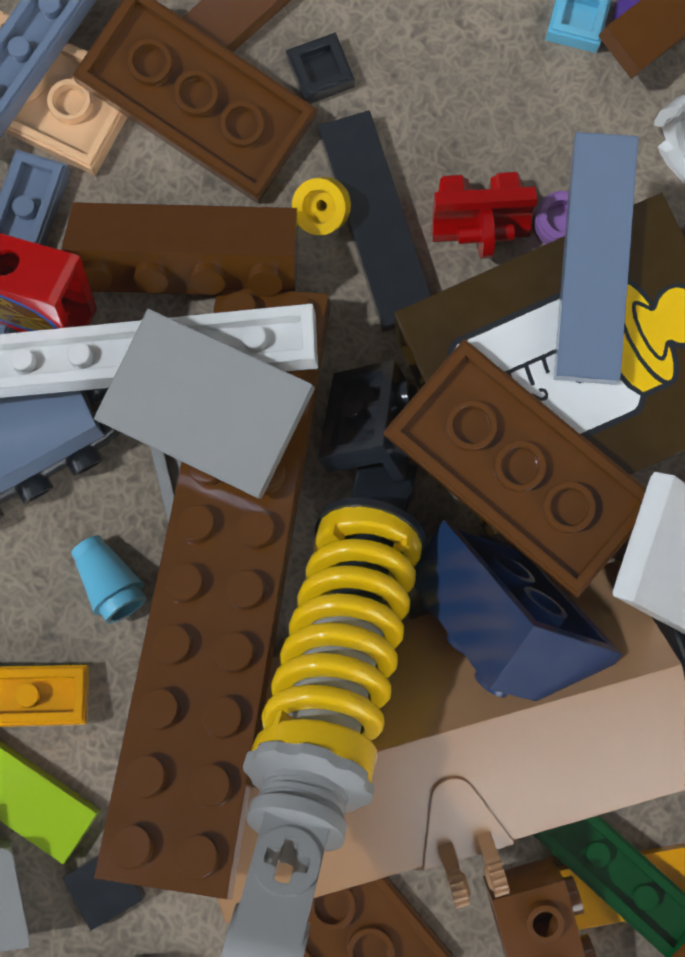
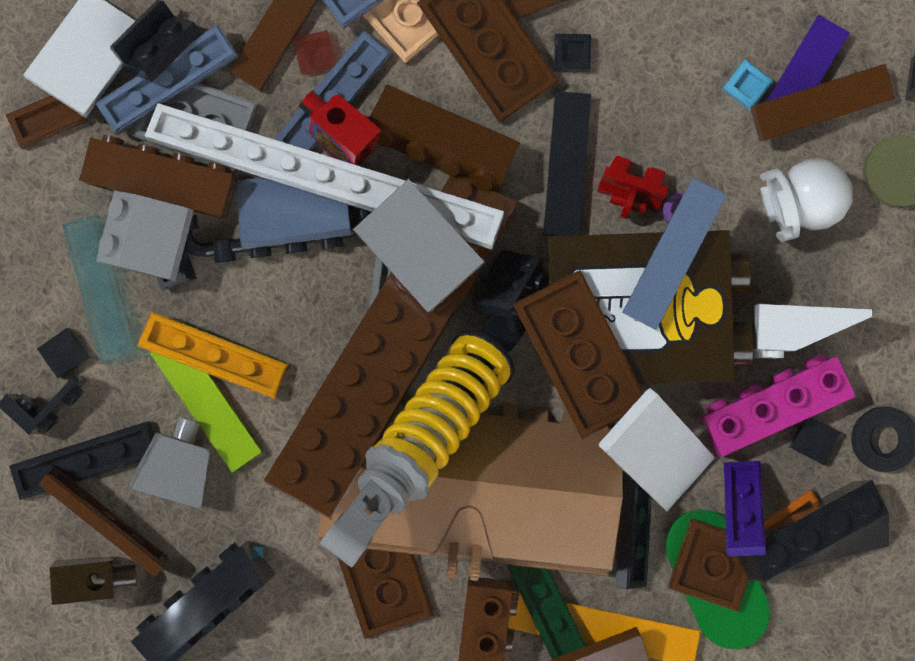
camera: 20 degrees right, 5 degrees up
black tile [63,854,146,931] -> none
medium azure cone [71,535,147,624] -> none
yellow tile [292,176,351,235] -> none
dark blue slope [414,520,622,701] -> none

